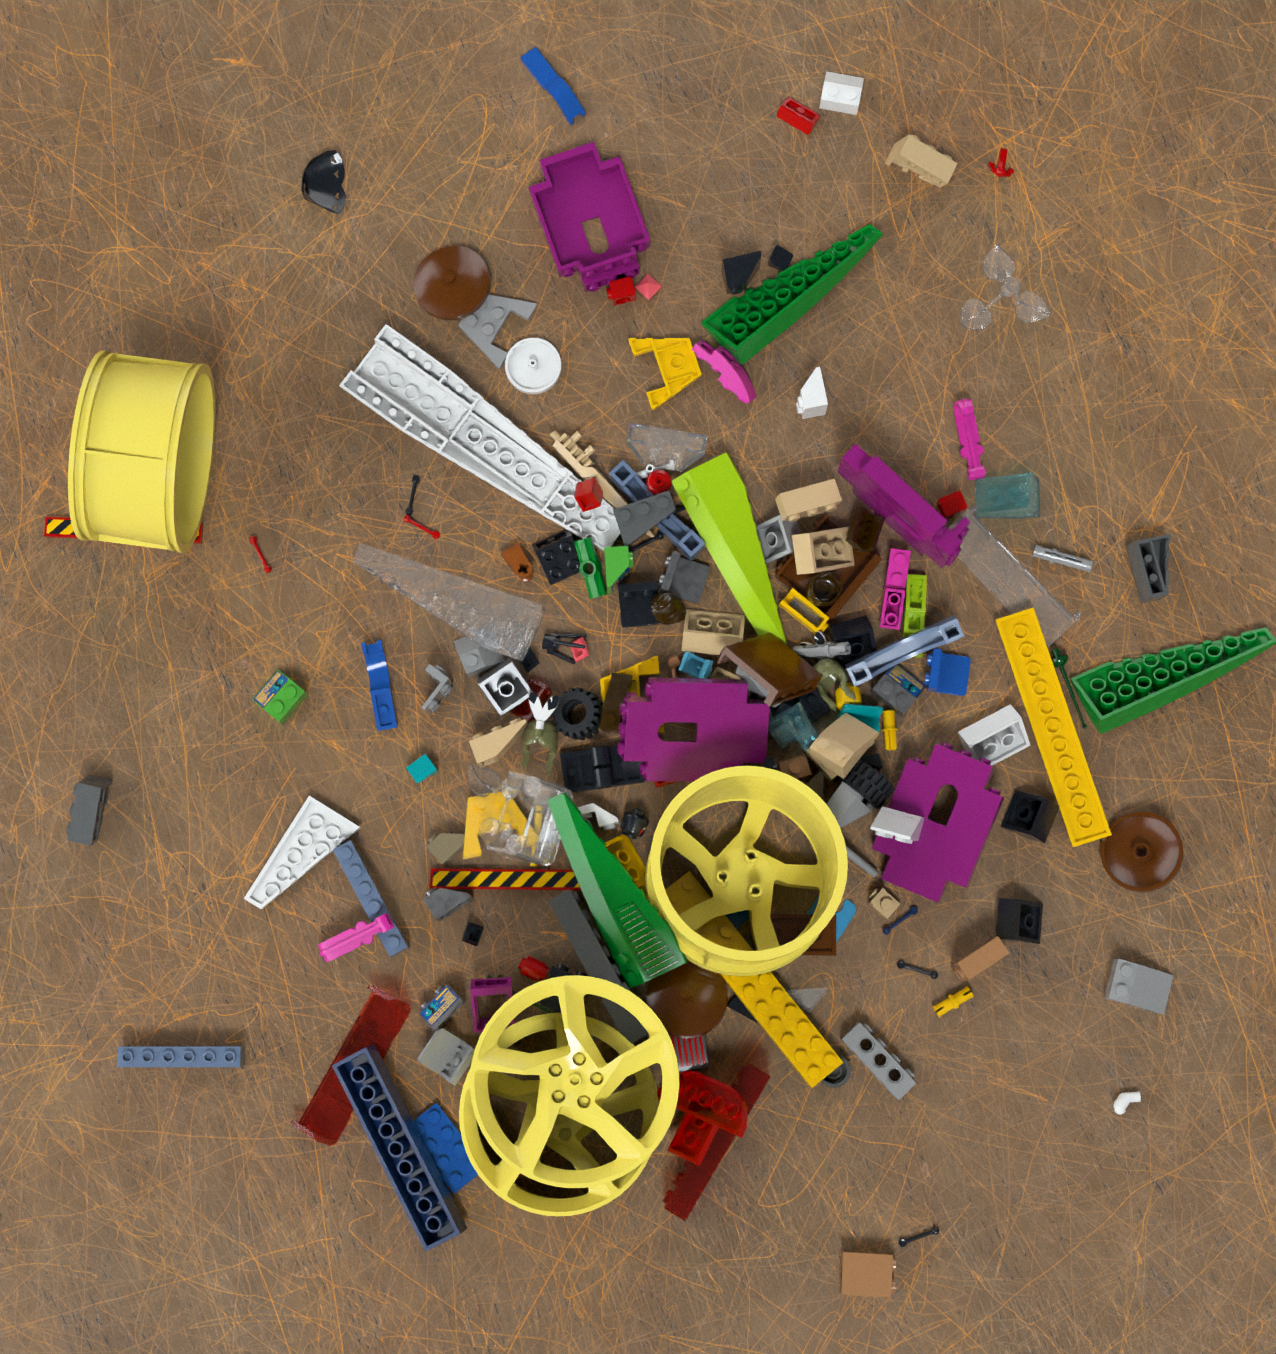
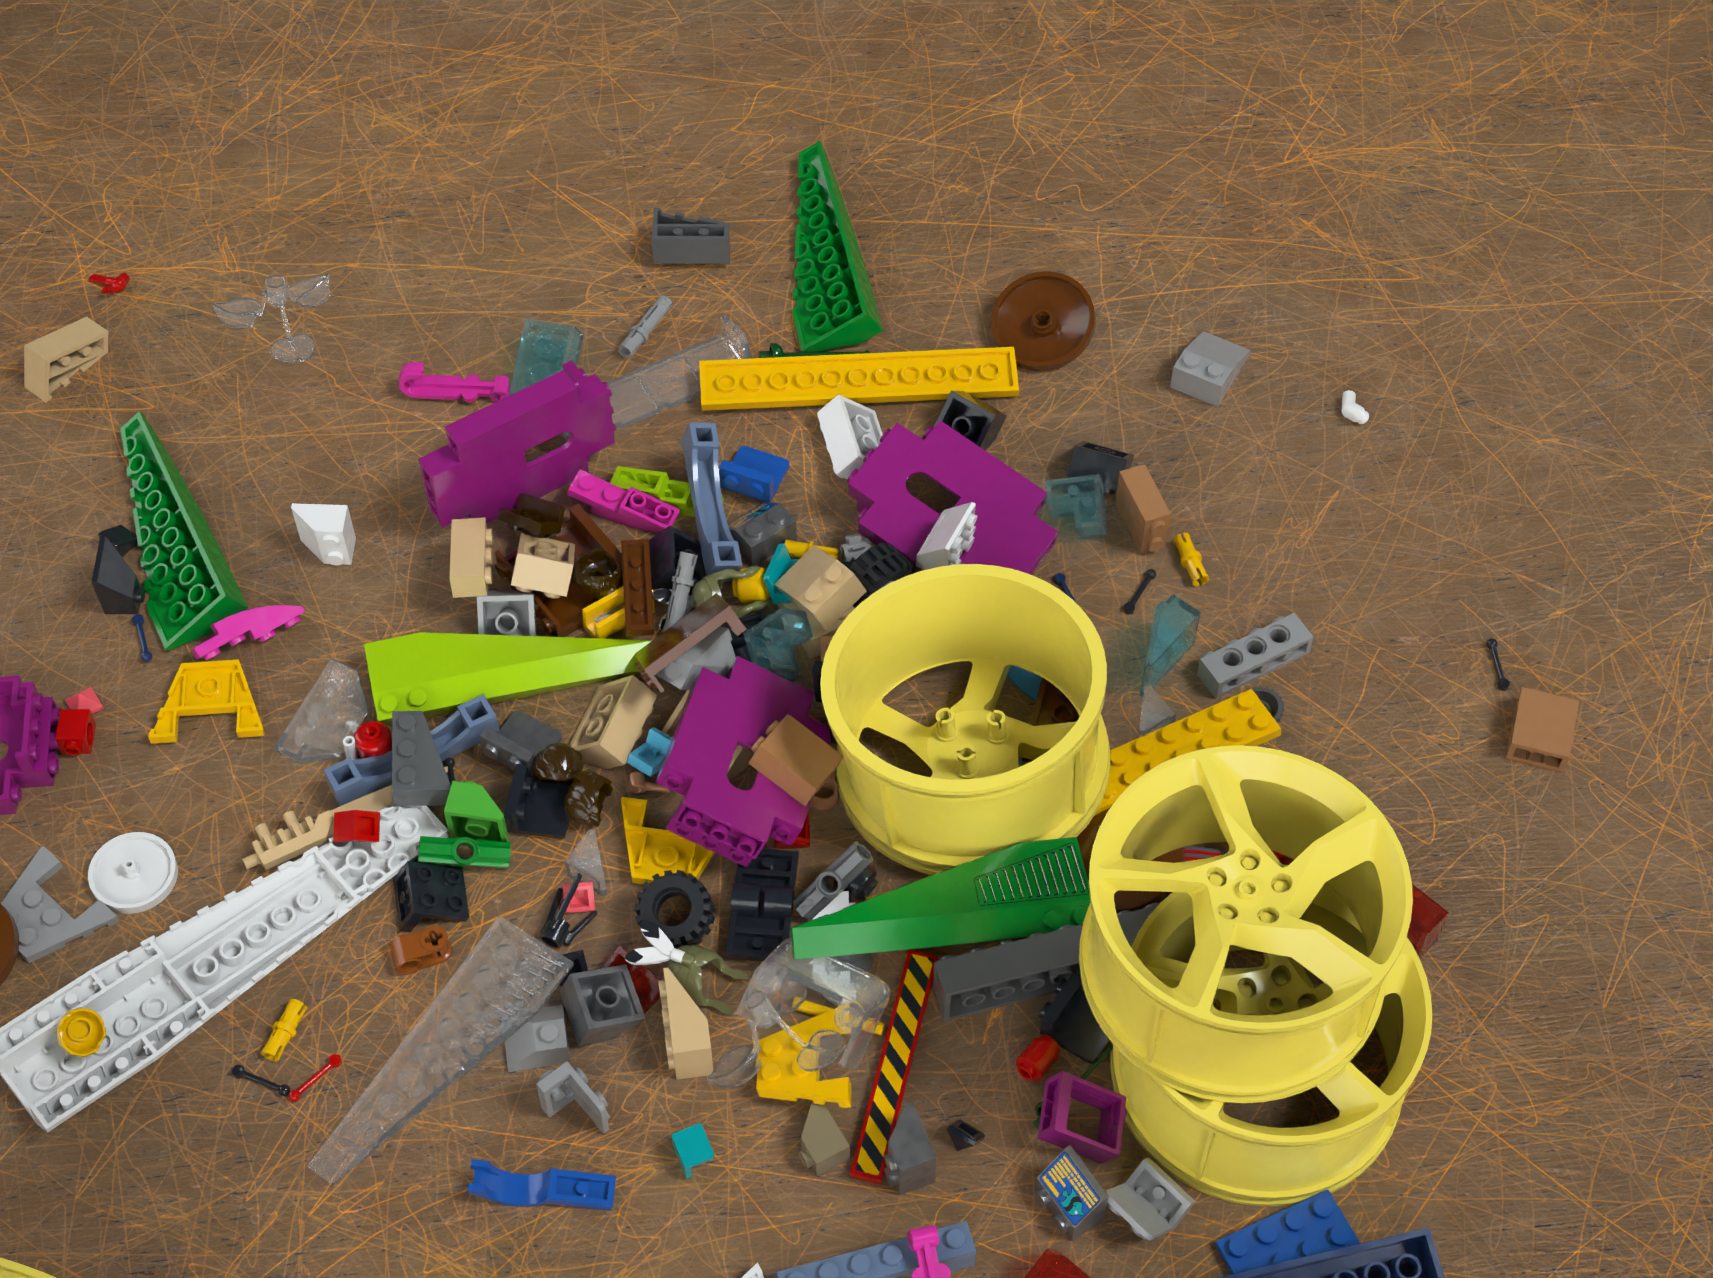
camera: 80 degrees left, 25 degrees down
dark brown slope [599,673,632,734] -> none
none -> yellow hair [56,1007,106,1057]
none -> dark blue hinge [132,614,152,662]
none -> yellow pin [260,999,308,1062]
none -> dark brown hair [564,769,613,827]
none -> clear slope [564,829,607,896]
none -> reddish brown tile [621,539,654,637]
none -> medium nougat brick [749,714,844,806]
none -> dark grey piece [793,841,874,920]
none -> light grey gear [840,533,871,562]
none -> clear light blue brick [1045,474,1108,540]
none -> clear light blue slope [1140,594,1201,698]

